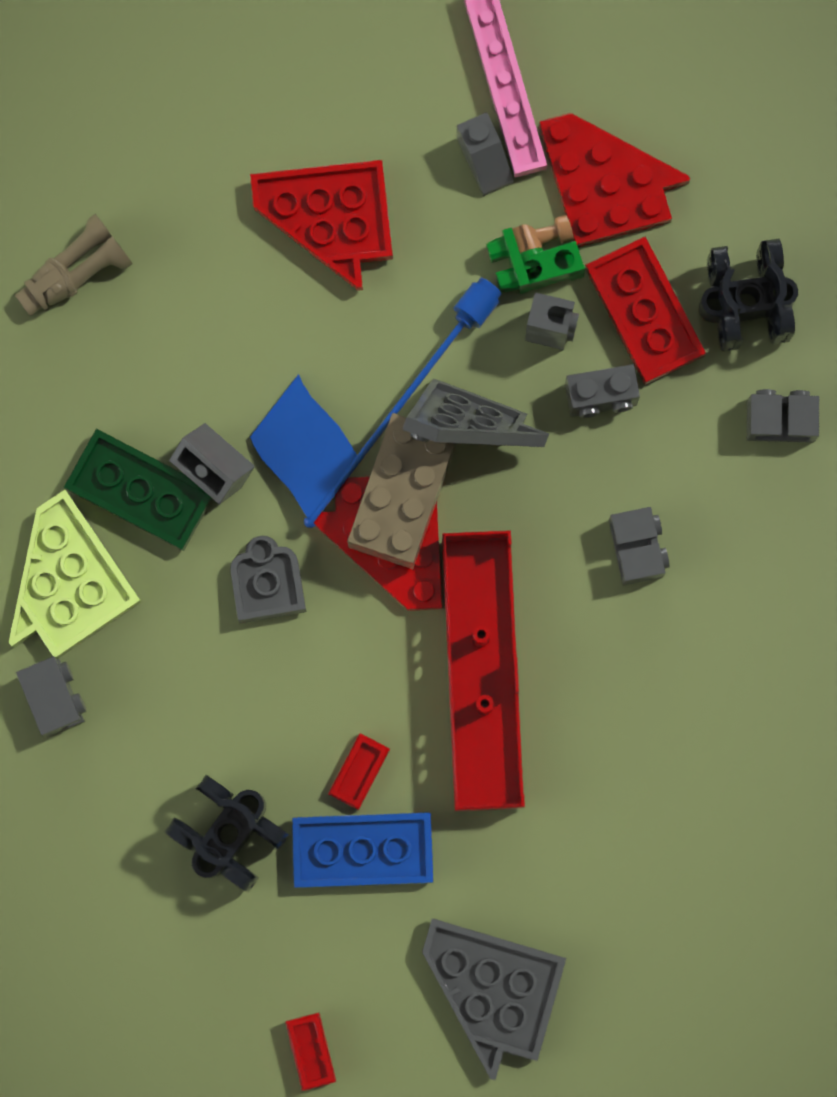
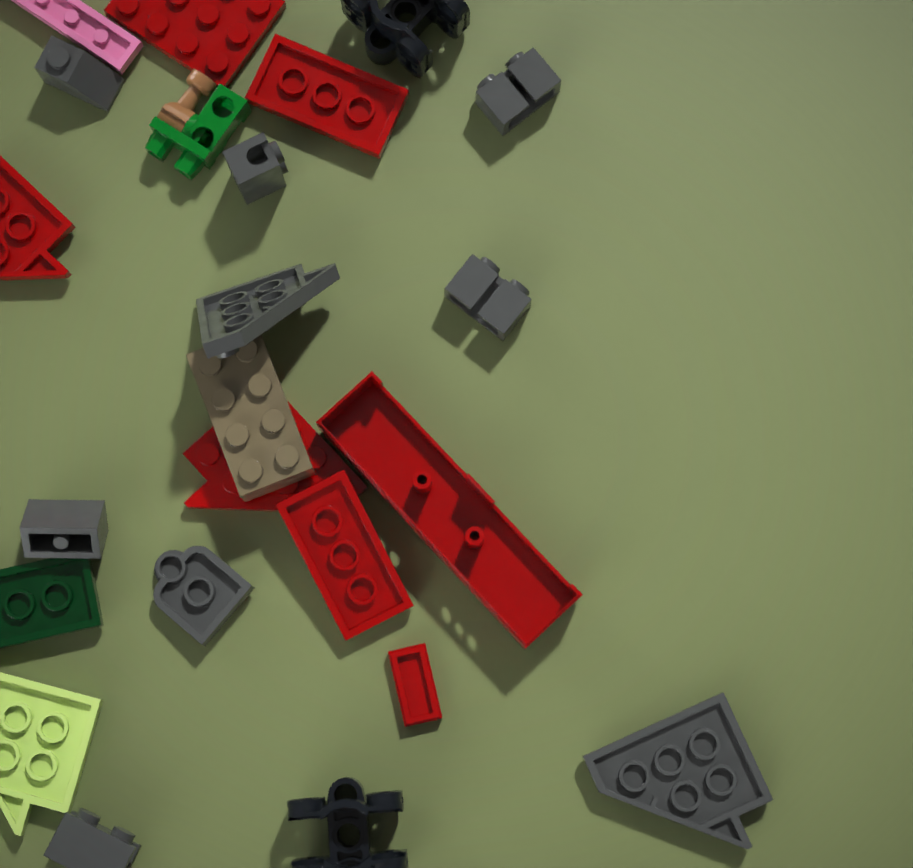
camera: 45 degrees left, 0 degrees up
blue flag [250,278,501,528] -> none
blue plate [292,813,433,888] -> none
dark grey brick [565,364,640,418] -> none
none -> red plate [275,469,414,641]

